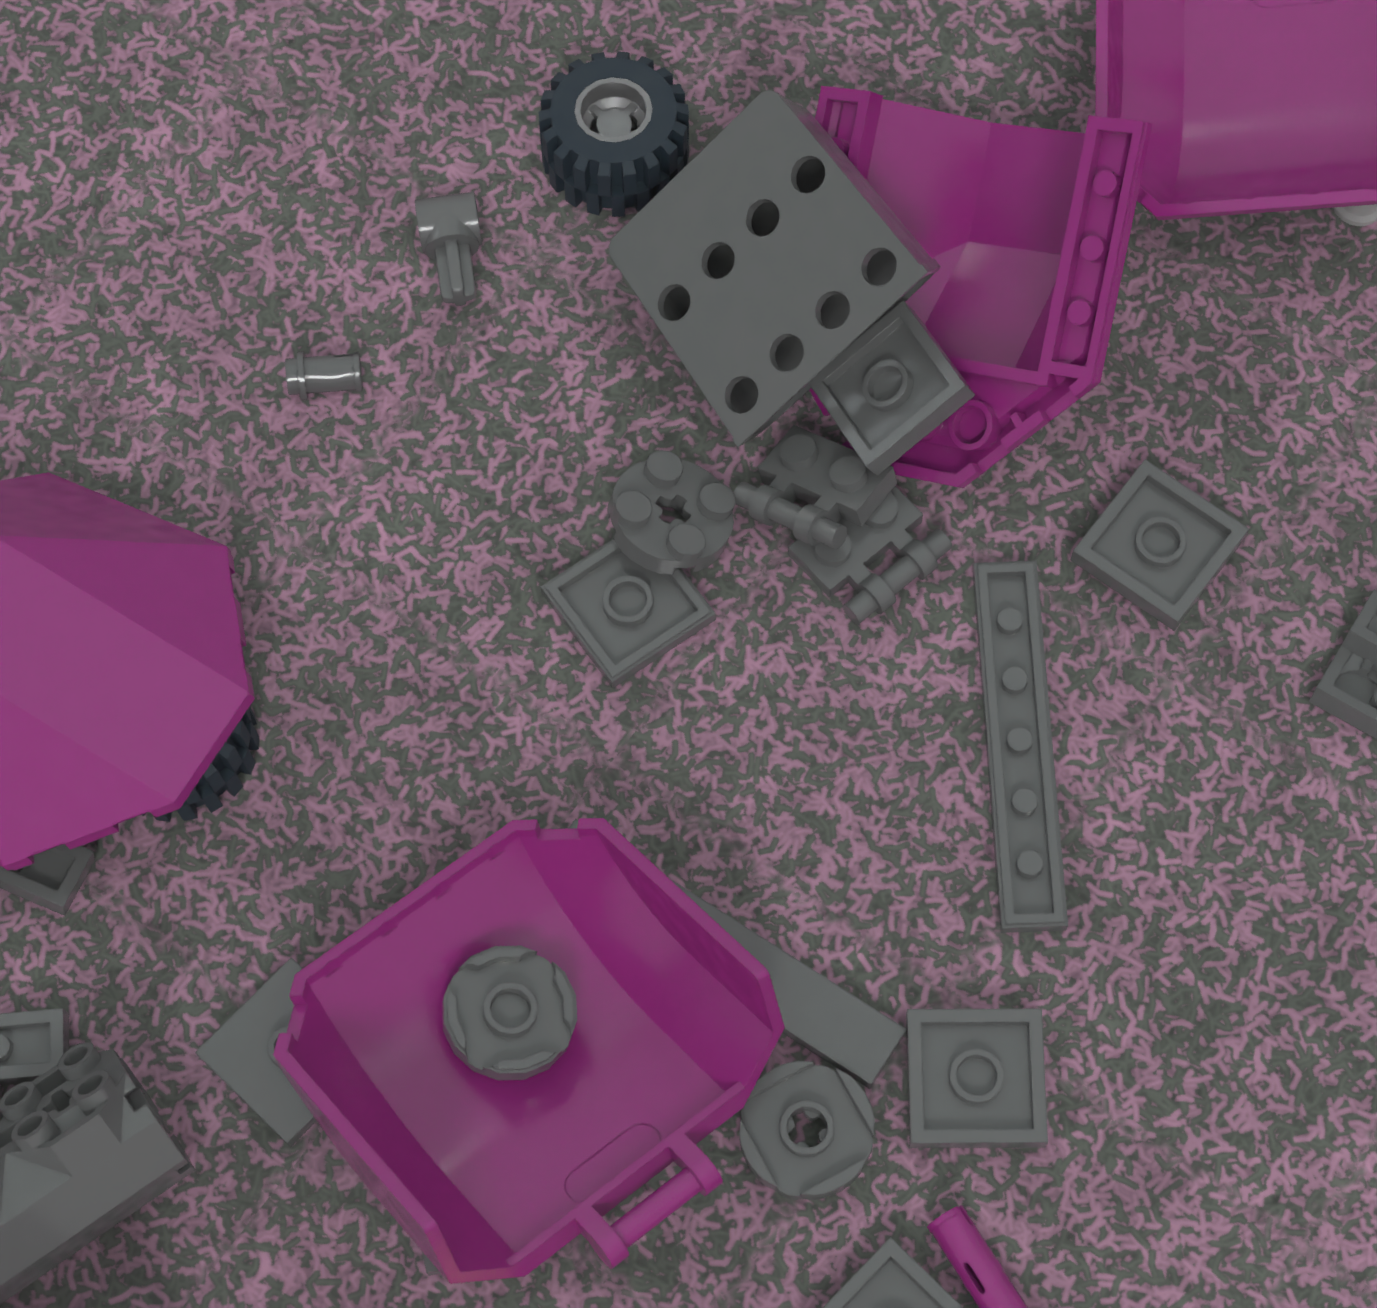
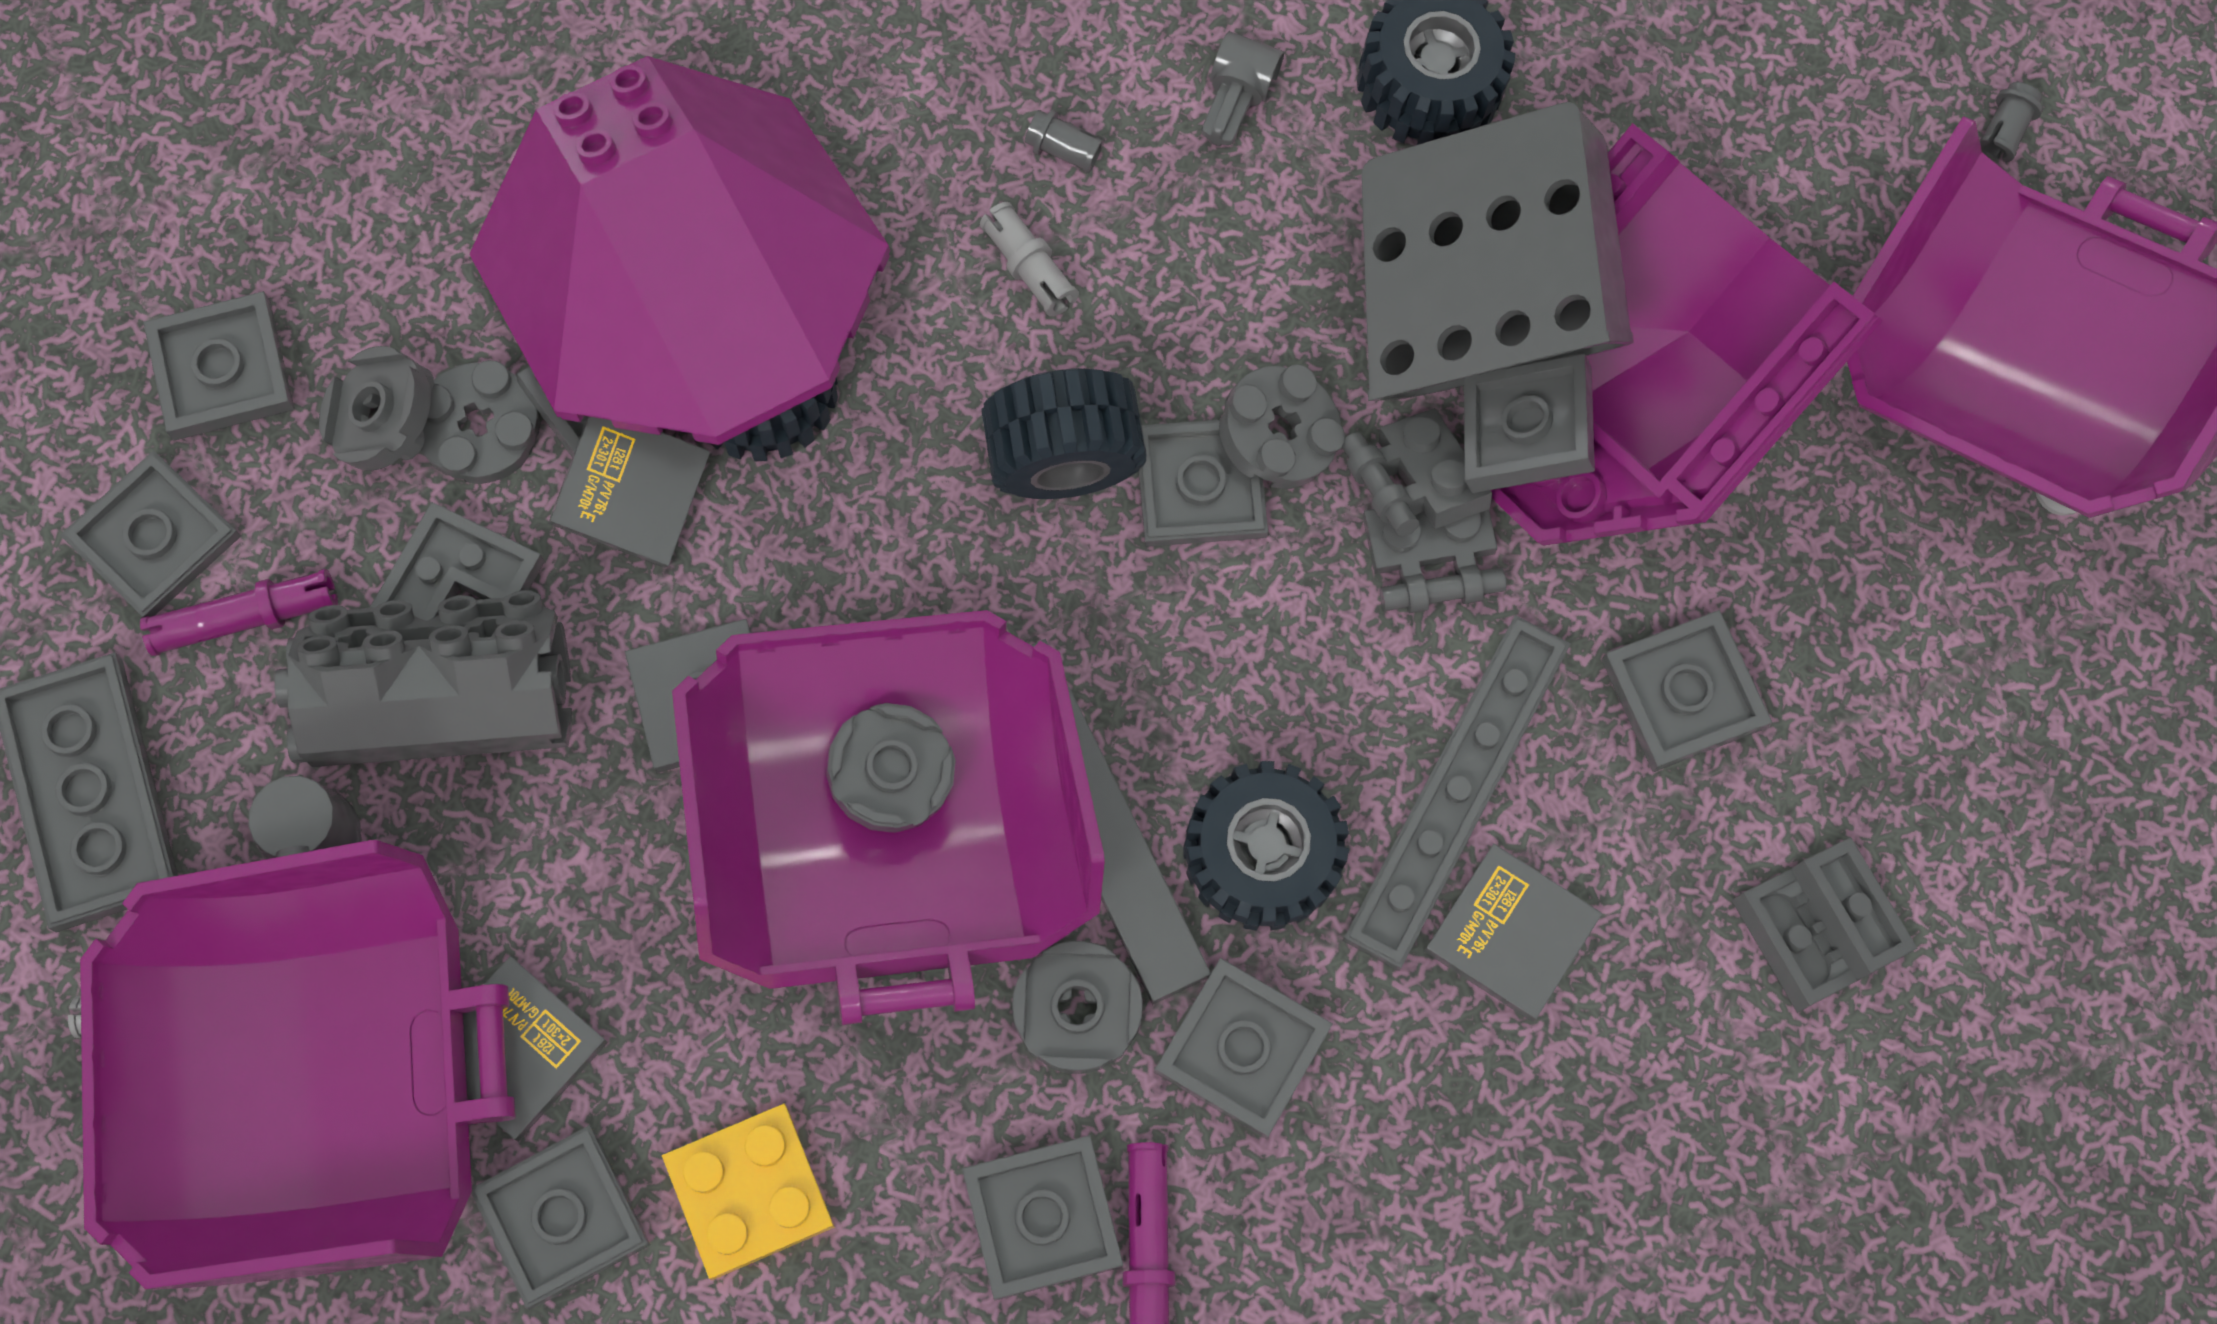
camera: 25 degrees right, 5 degrees up
none -> dark grey tile [548,416,710,568]
none -> light grey pin [980,202,1079,317]
none -> black wheel [981,368,1147,499]
none -> black wheel [1183,761,1349,931]
none -> dark grey tile [1424,844,1603,1022]

